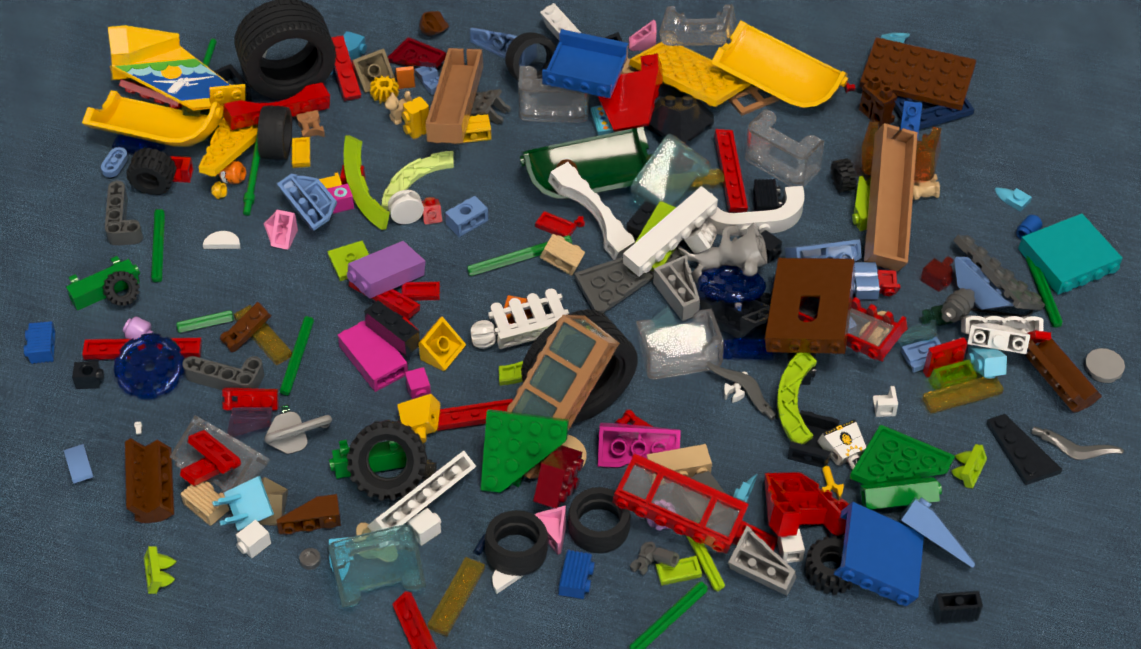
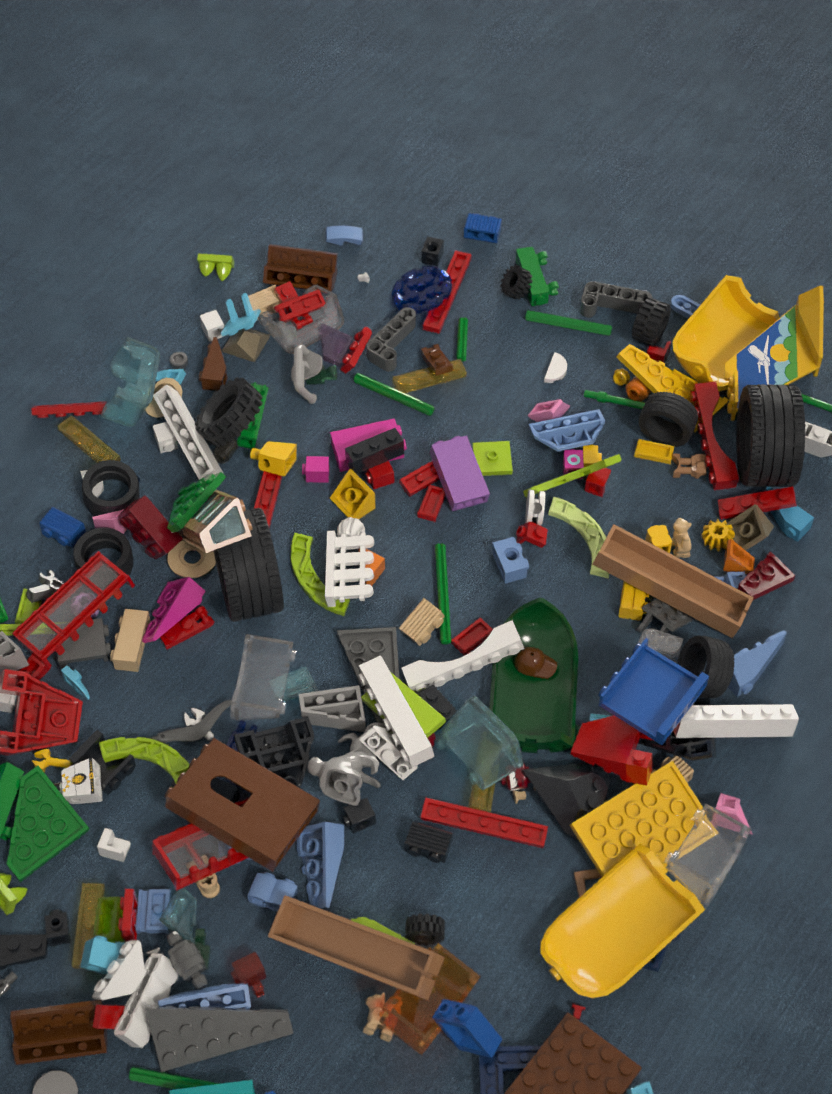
camera: 110 degrees right, 5 degrees up
lavender head [123,317,153,341] -> none
reddish brown cap [419,11,449,36] -> none
clear blue plate [697,266,766,303] -> none
white arch [705,186,804,236] -> none
clear windscreen [745,108,824,187] -> none
reddish brown hips [859,75,897,128] -> none
red bracket [877,270,901,296] -> none
none -> black brick [44,909,71,947]

